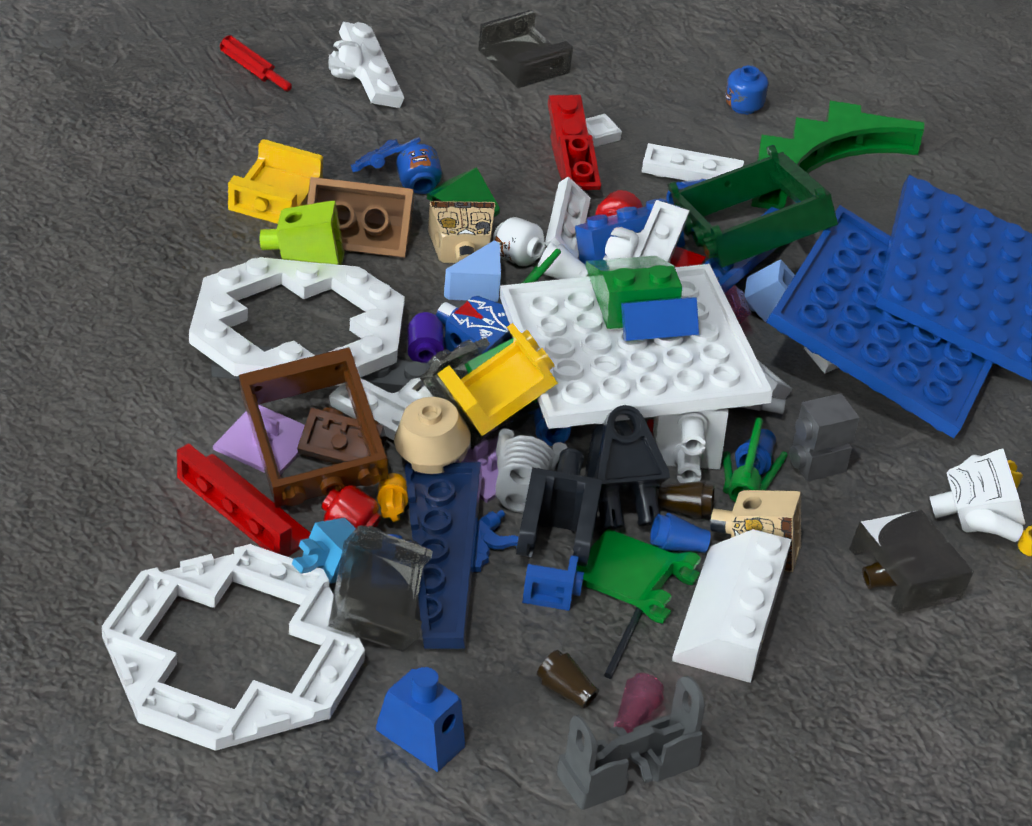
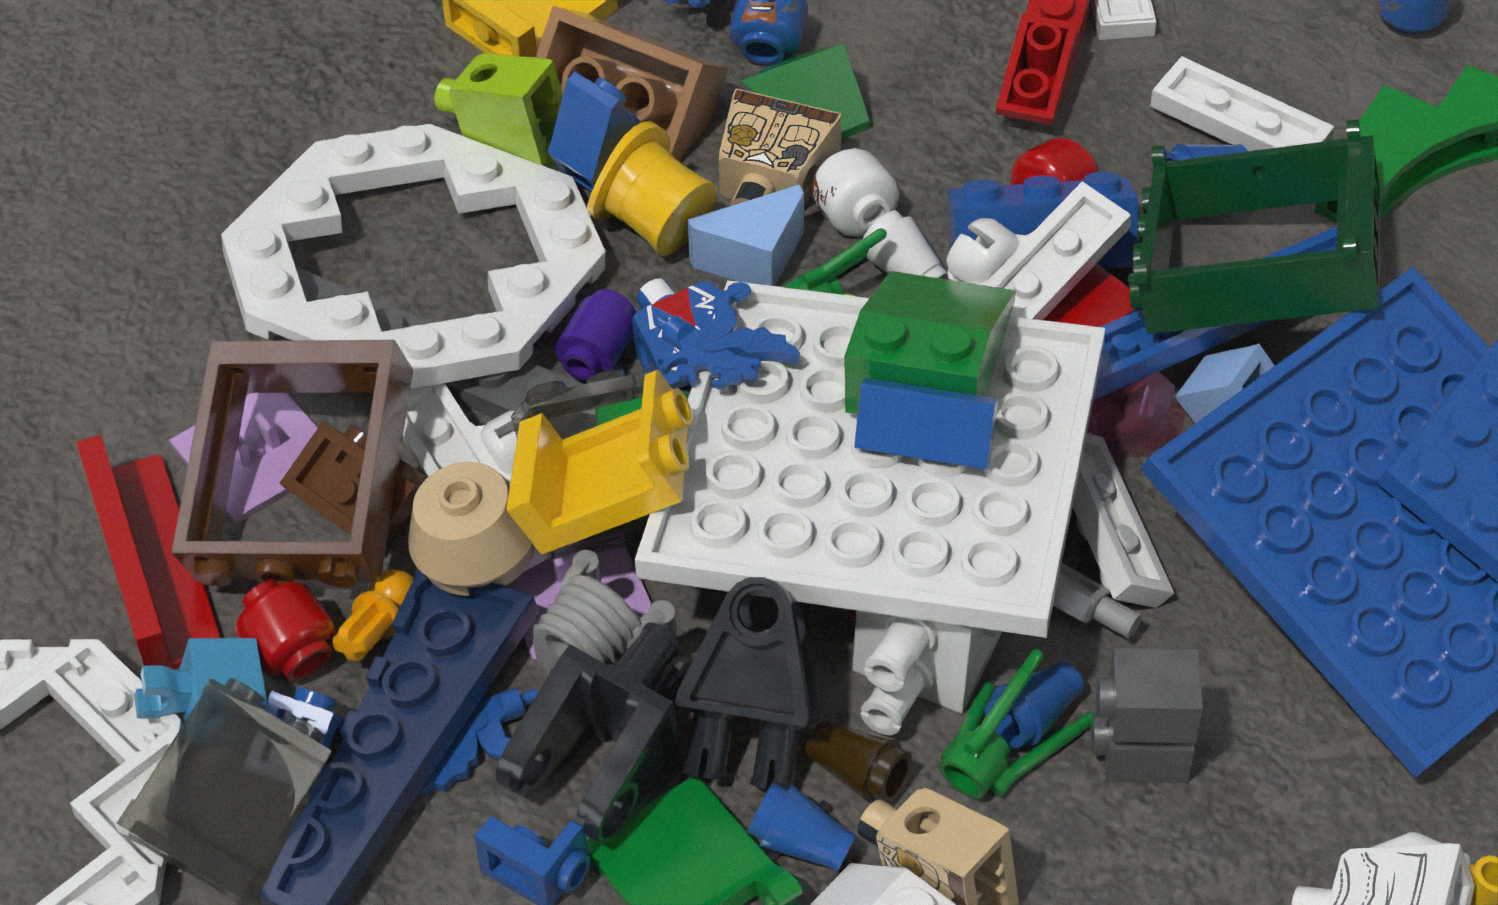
camera: 30 degrees right, 10 degrees up
white plate [545,176,591,258] -> none
none -> blue slope [548,71,641,193]
none -> yellow piece [587,121,717,256]
none -> blue piece [654,282,800,390]

